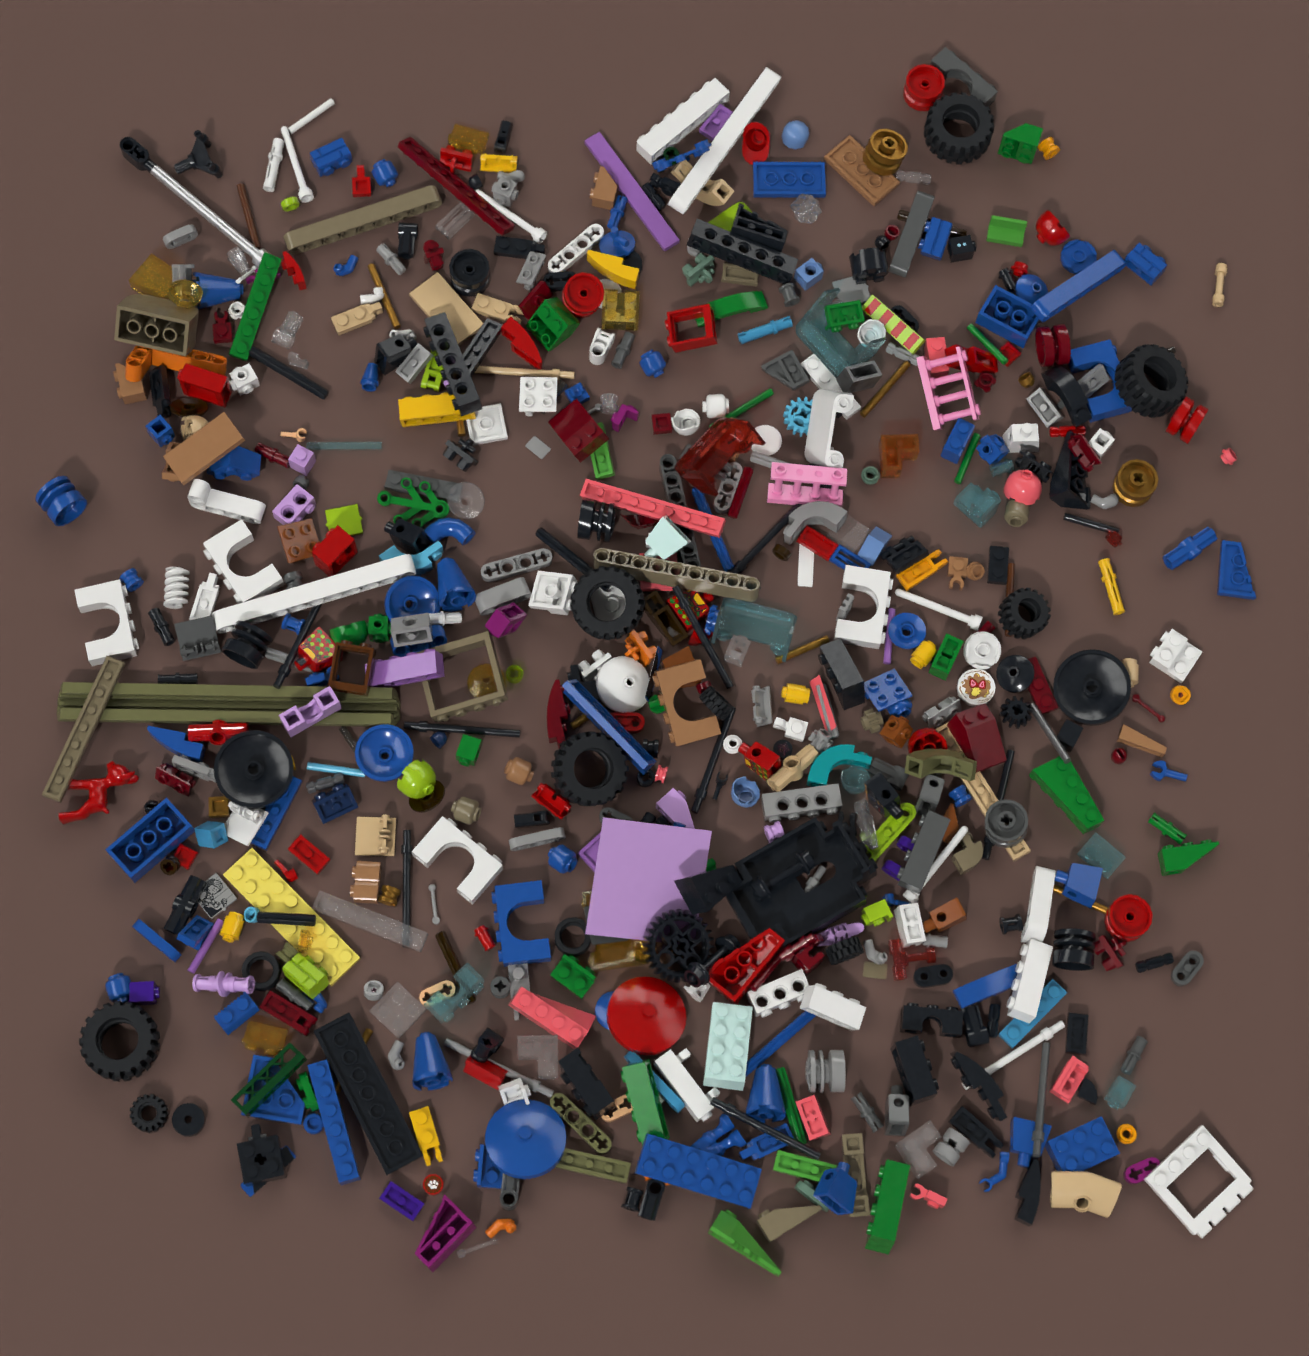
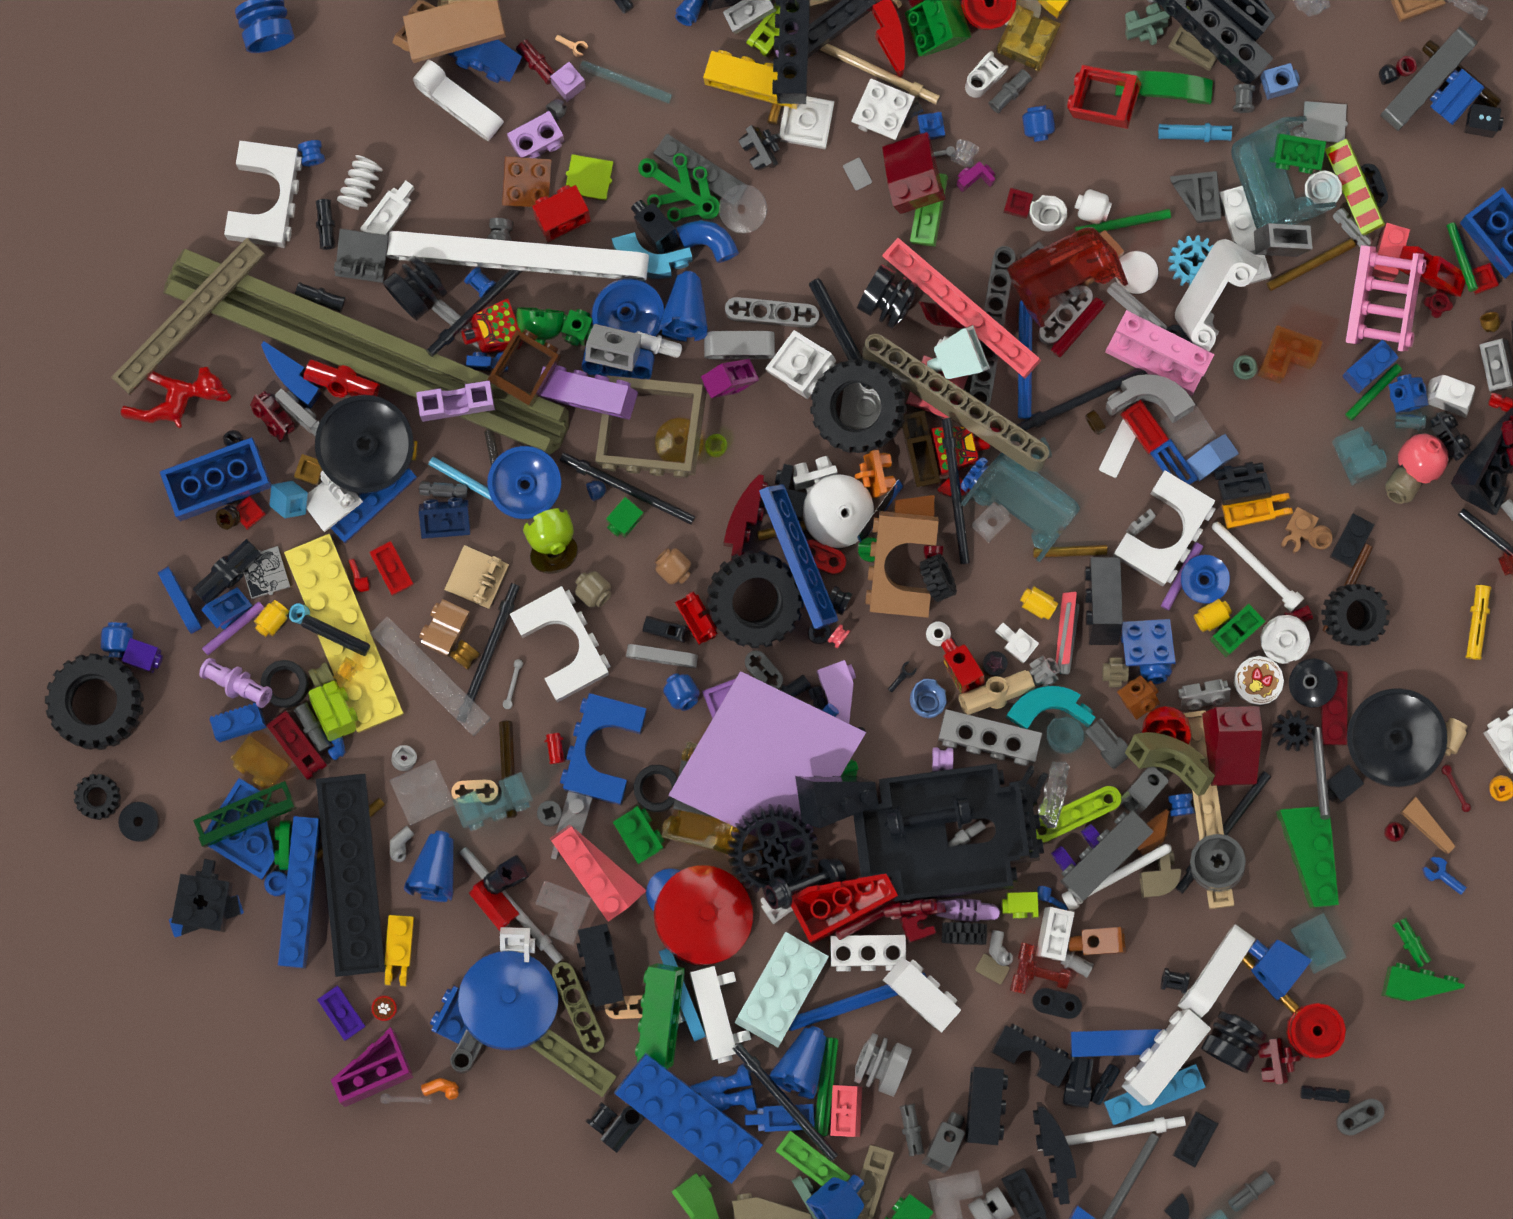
camera: 25 degrees right, 10 degrees up
white arch [203,519,284,604] -> none
black bar [691,706,736,814] -> none
light grey hinge [751,686,773,727] -> none
black brick [849,248,889,284] -> none
black torso [864,772,904,820] -> none
coral hinge [1049,1056,1089,1104] -> none

